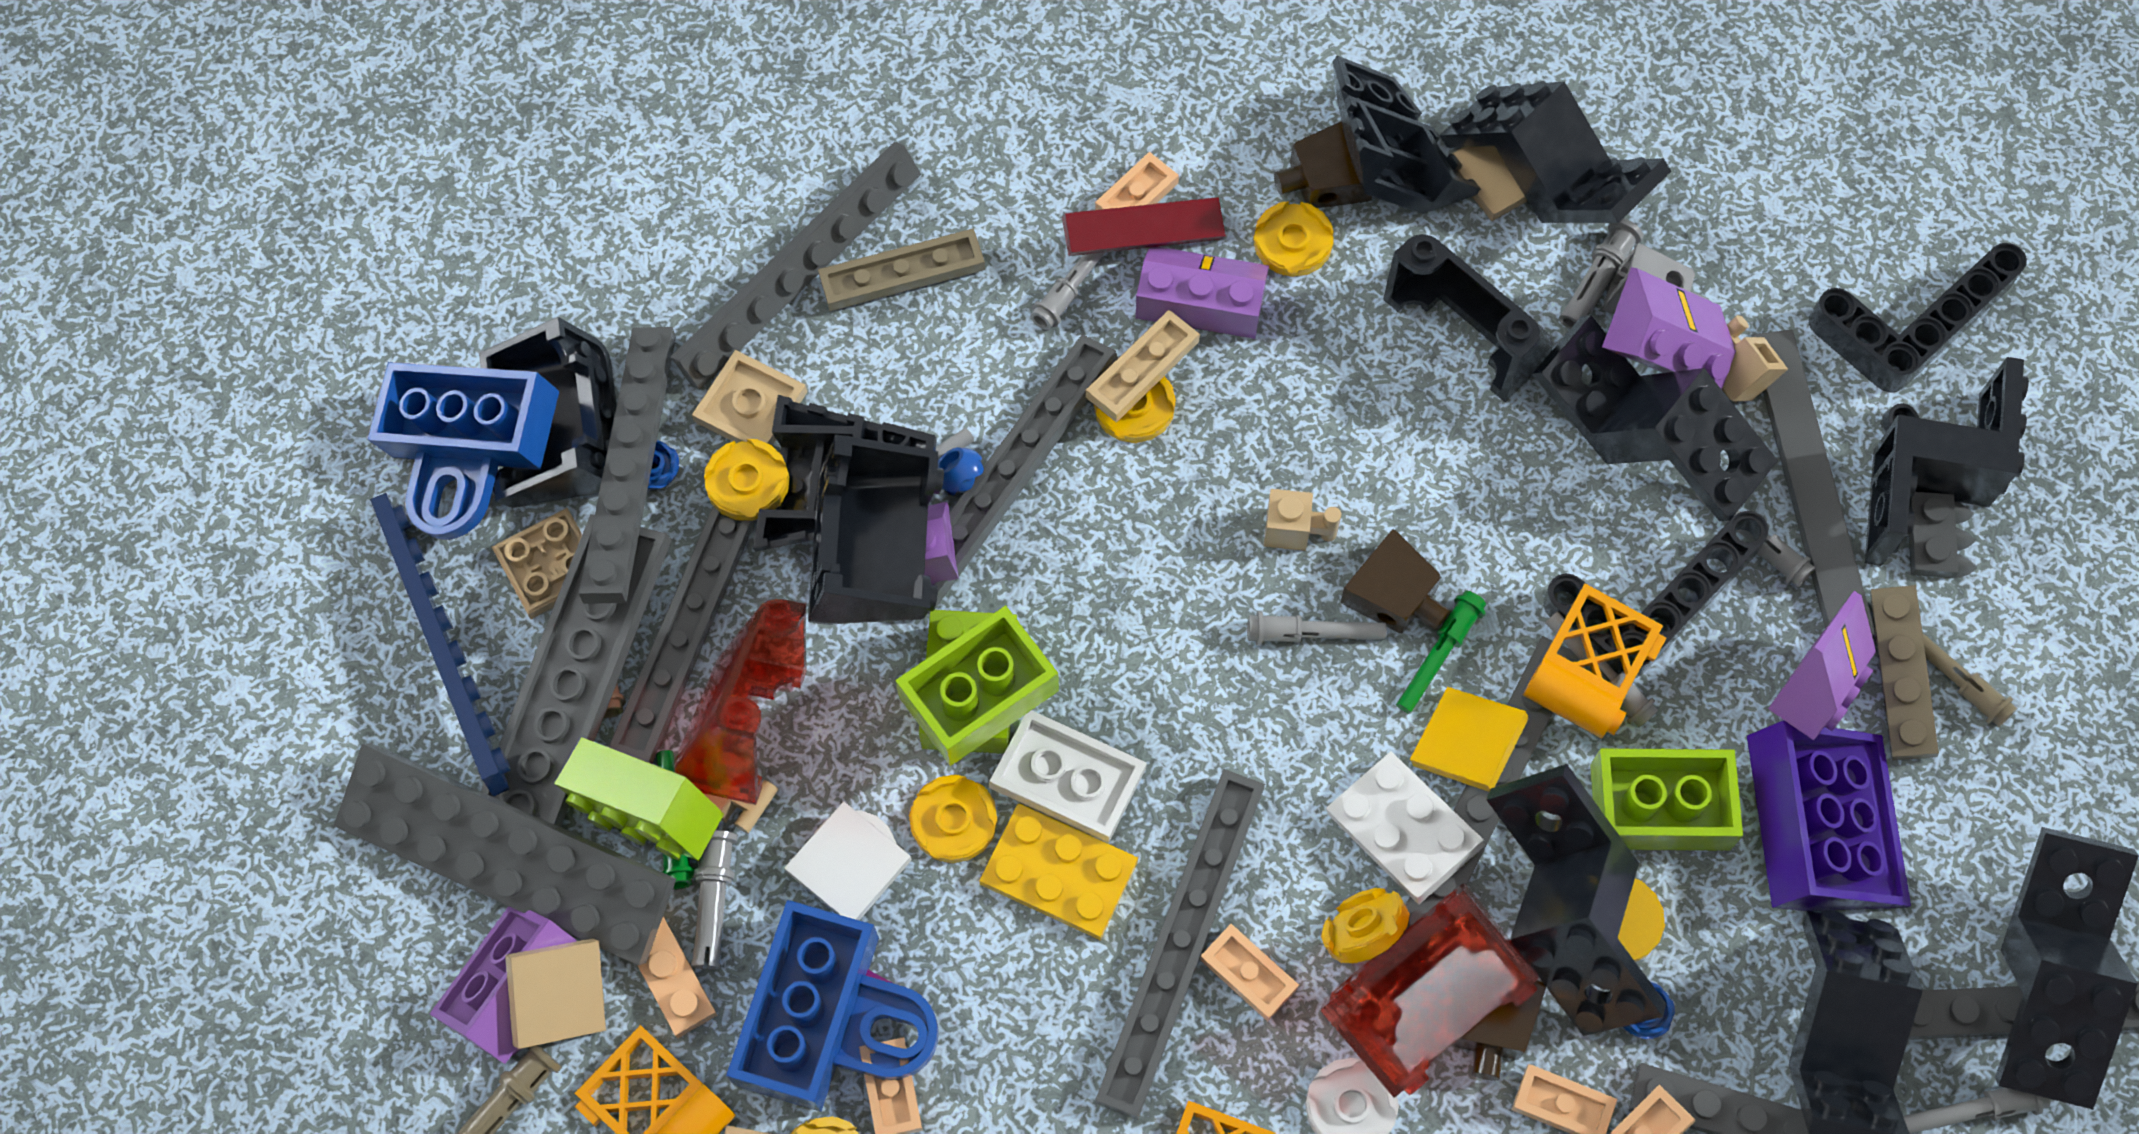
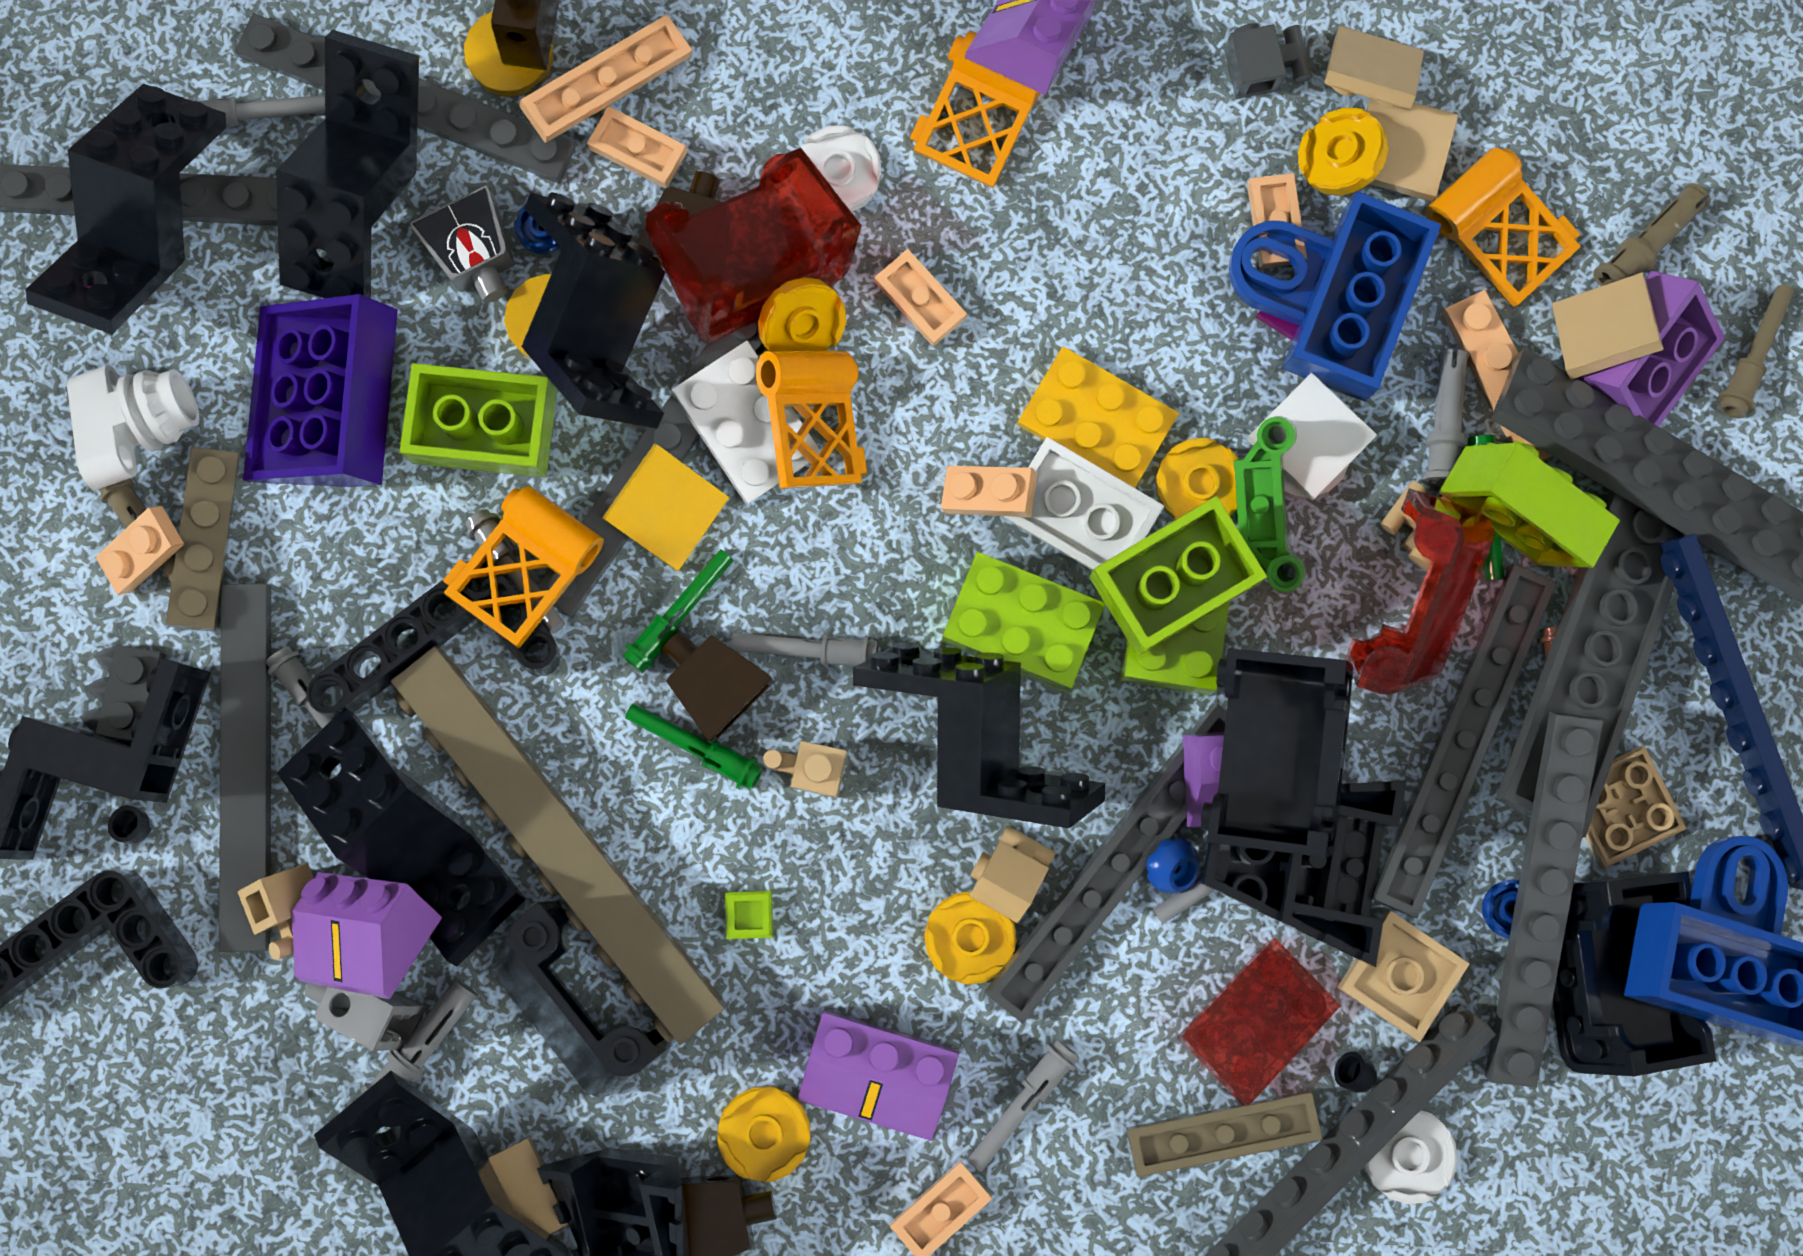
camera: 175 degrees left, 15 degrees up
yellow tile [704,439,789,521] -> none
dark red tile [1062,197,1226,256] -> none
tan plate [1086,310,1200,423] -> none
dark grey plate [1095,769,1265,1120] -> none
medium lavender slope [1768,591,1876,740] -> none
none -> white beam [67,365,199,490]
none -> light nougat plate [95,506,184,595]
none -> dark tan brick [391,646,728,1045]
none -> torso [410,185,515,303]
none -> green pin [625,703,764,791]
none -> lime tile [725,891,773,939]
none -> light orange piece [756,351,867,489]
none -> black bracket [853,642,1106,829]
none -> light nougat plate [941,466,1038,517]
none -> lime brick [941,551,1105,693]
none -> tan brick [969,825,1056,923]
none -> clear red plate [1177,938,1341,1106]
none -> bright green plate [1234,416,1306,592]
none -> black hinge [1334,1051,1377,1093]
none -> white tile [1363,1110,1458,1204]
none -> dark tan pin [1718,285,1795,419]

